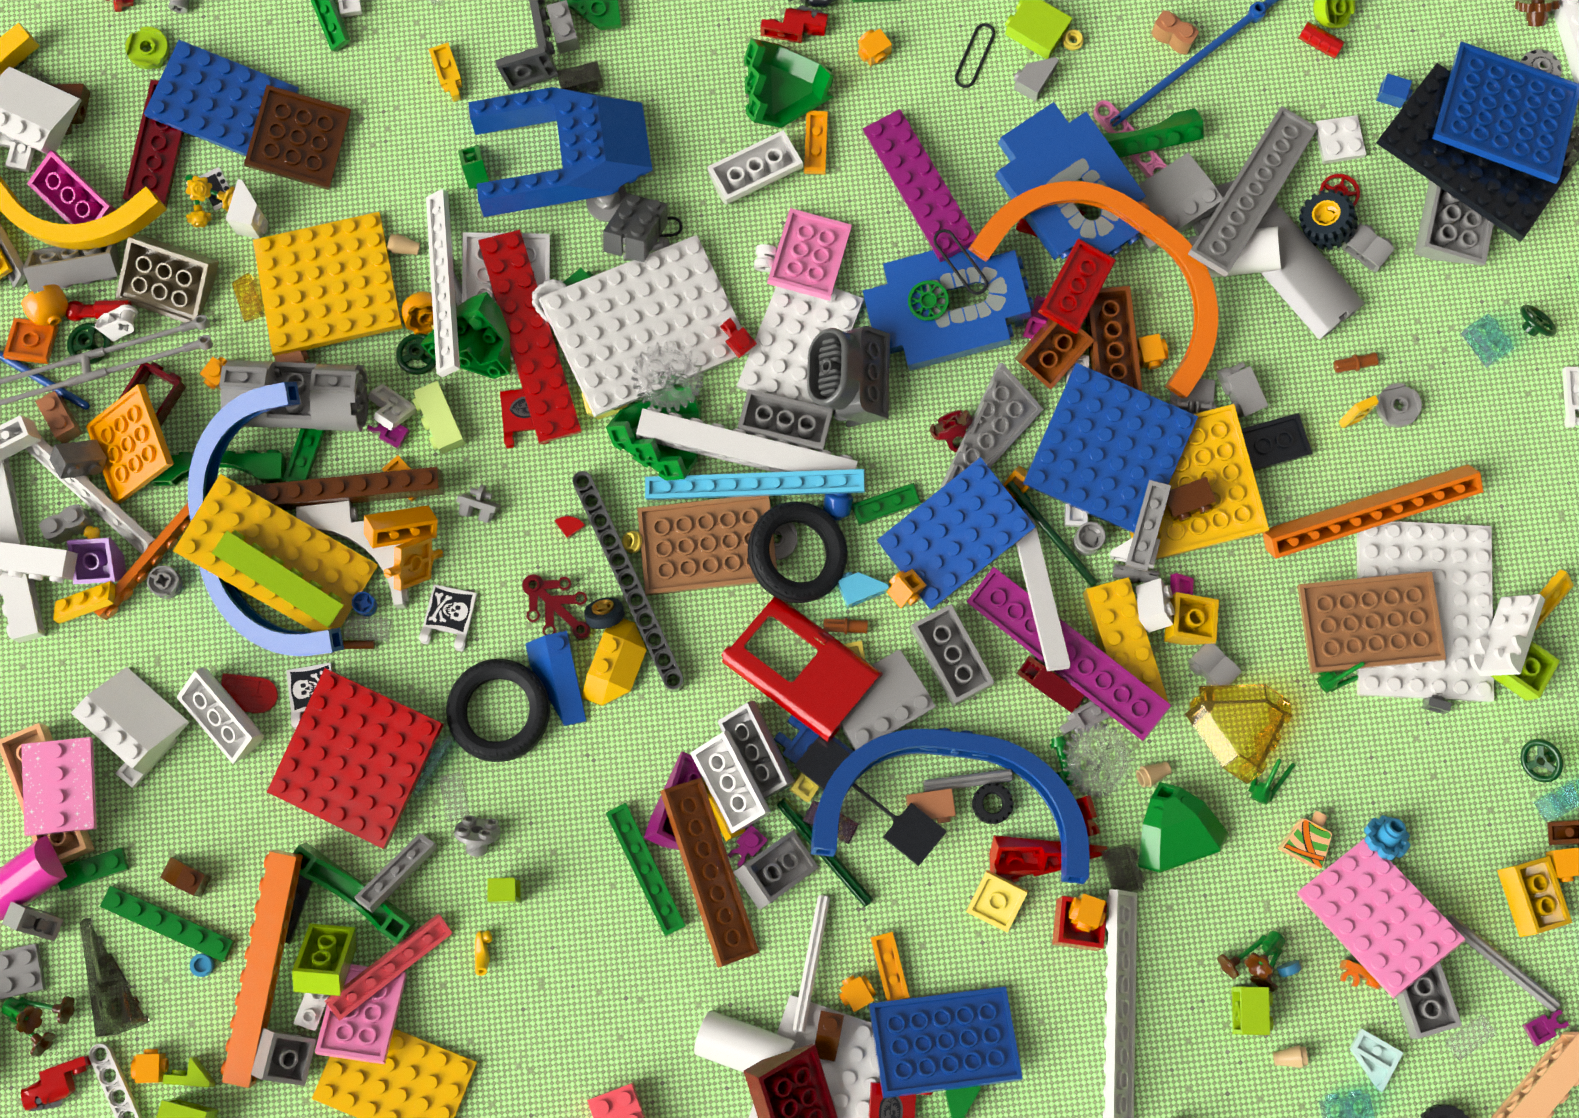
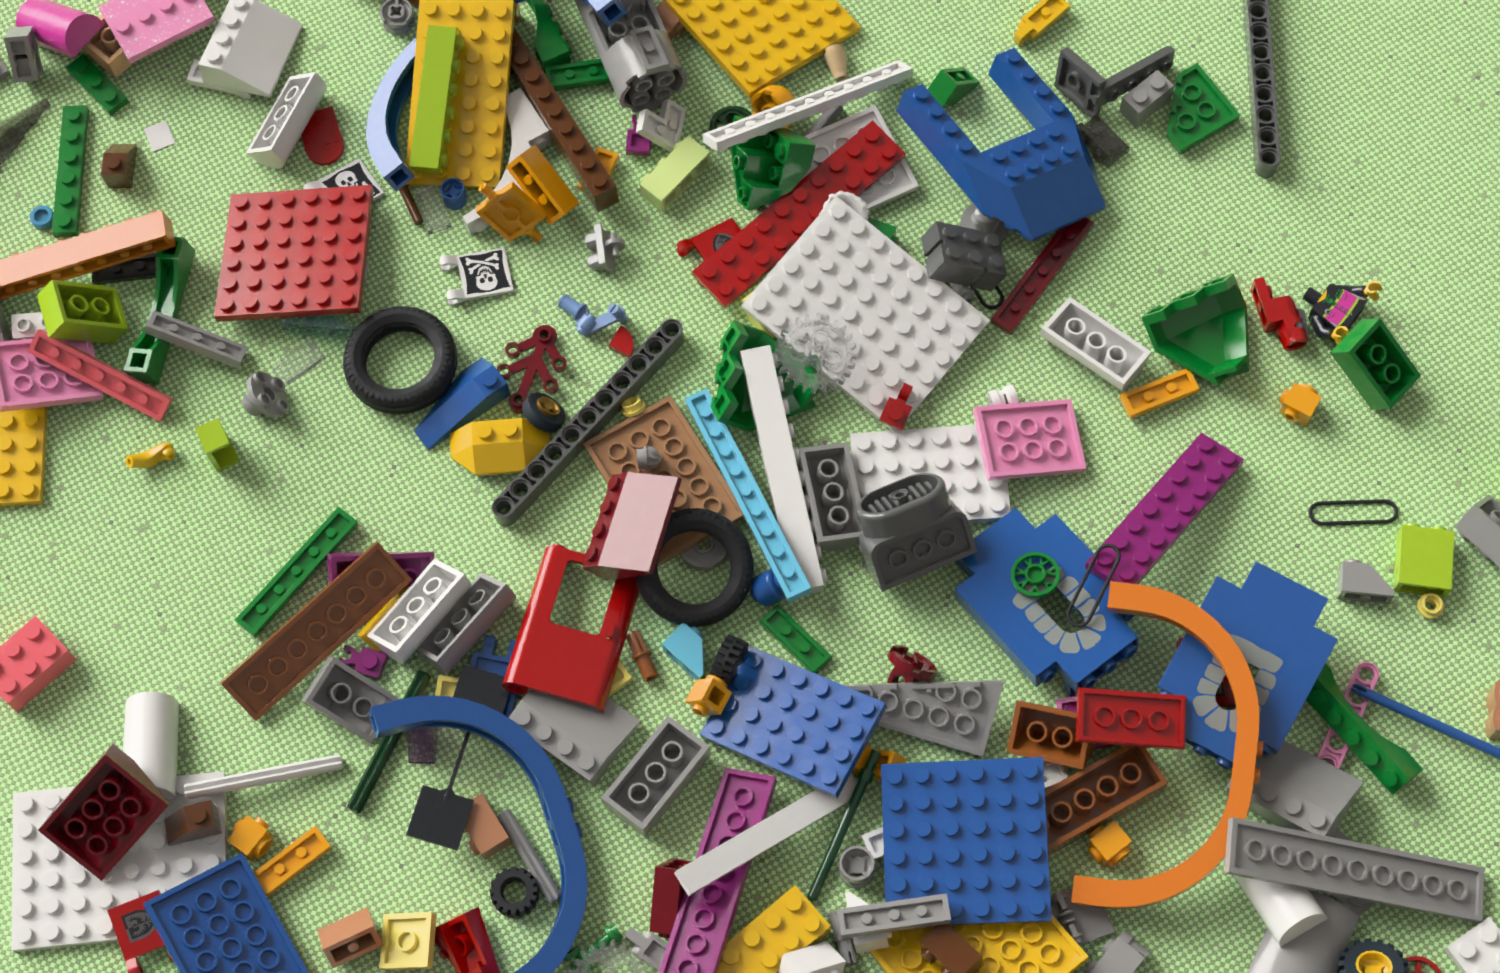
camera: 70 degrees right, 10 degrees down
none -> white sticker [144,120,175,152]
none -> nougat brick [317,907,383,968]
none -> medium blue pin [558,294,628,338]
none -> slope [583,472,682,581]
none -> light grey plate [637,446,661,471]
none -> black tyre [710,634,749,685]
none -> dark red plate [991,218,1094,335]

